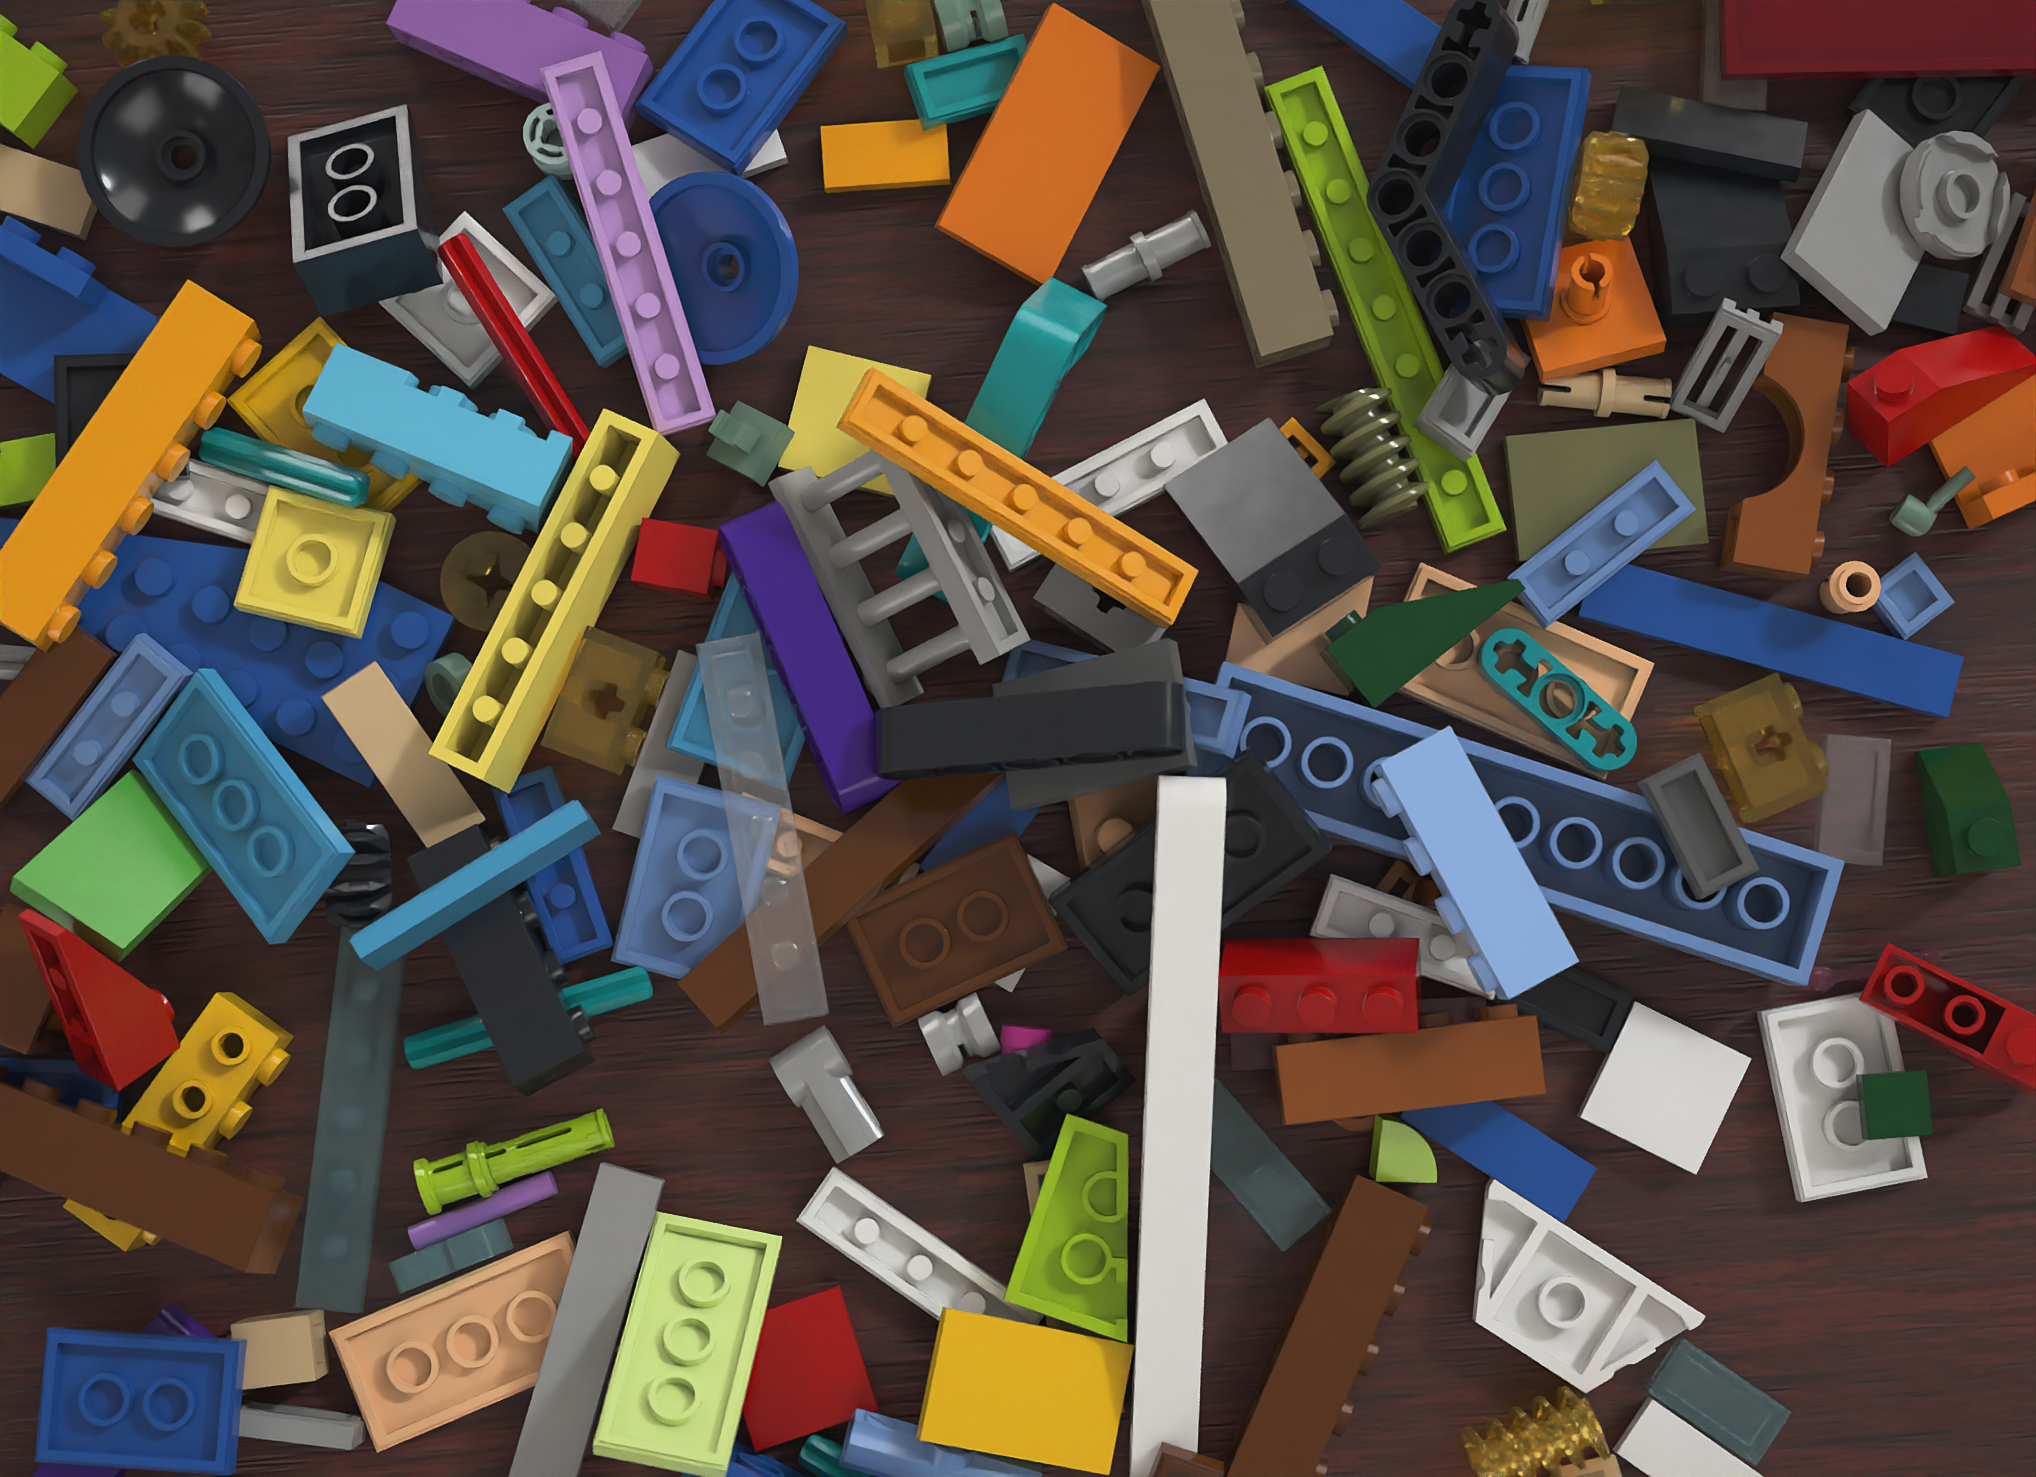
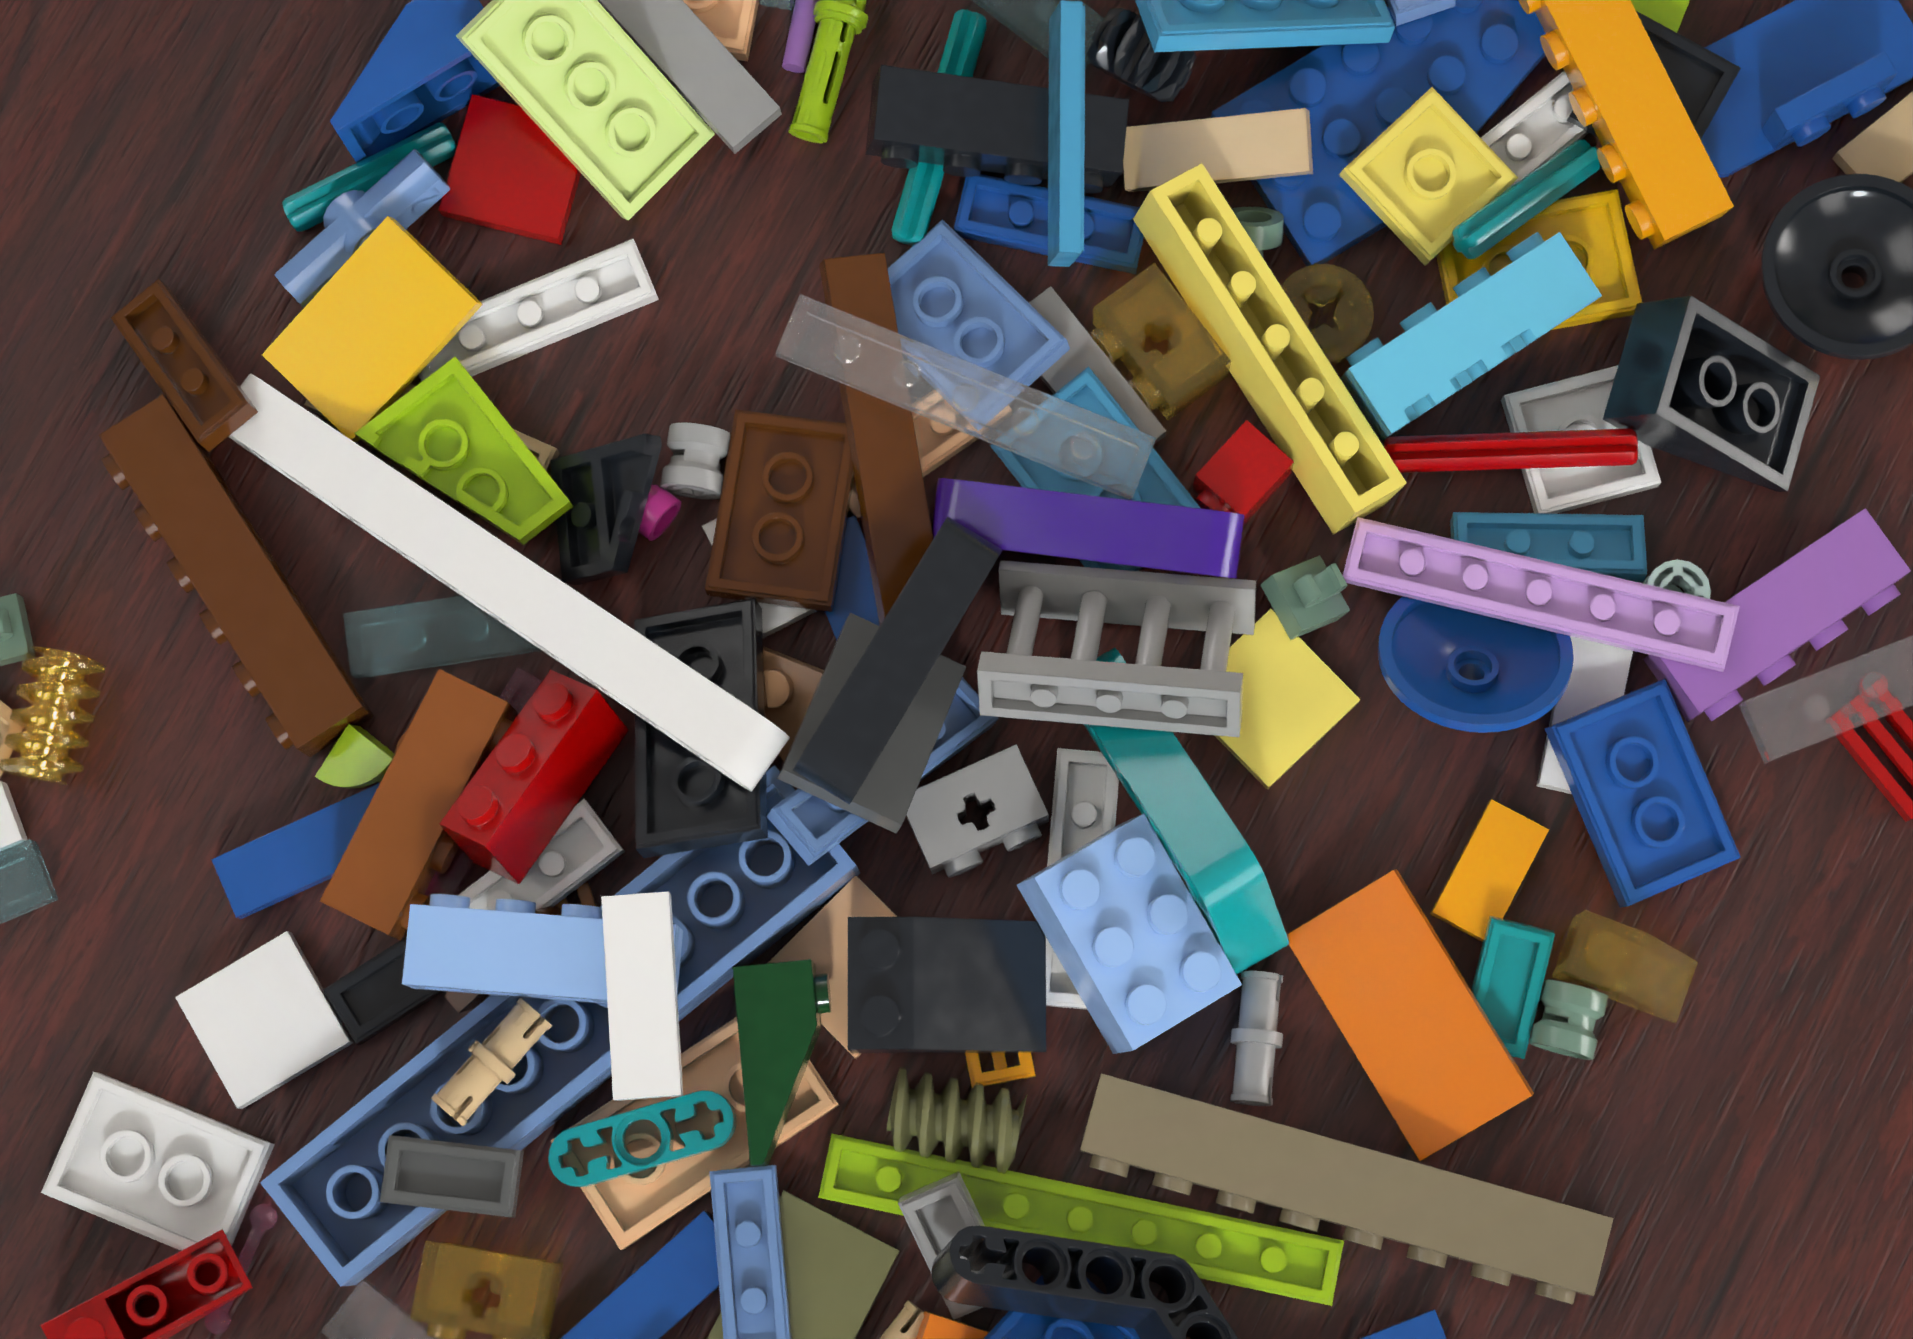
camera: 130 degrees right, 5 degrees down
light grey piece [769,1025,885,1164] -> none
light orange tile [836,367,1199,629] -> none
white wing [1472,1178,1705,1393] -> none
dark green tile [1856,1070,1933,1140] -> none
none -> tan pin [431,998,552,1127]
none -> white tile [601,891,683,1101]
none -> light blue brick [1017,814,1242,1054]

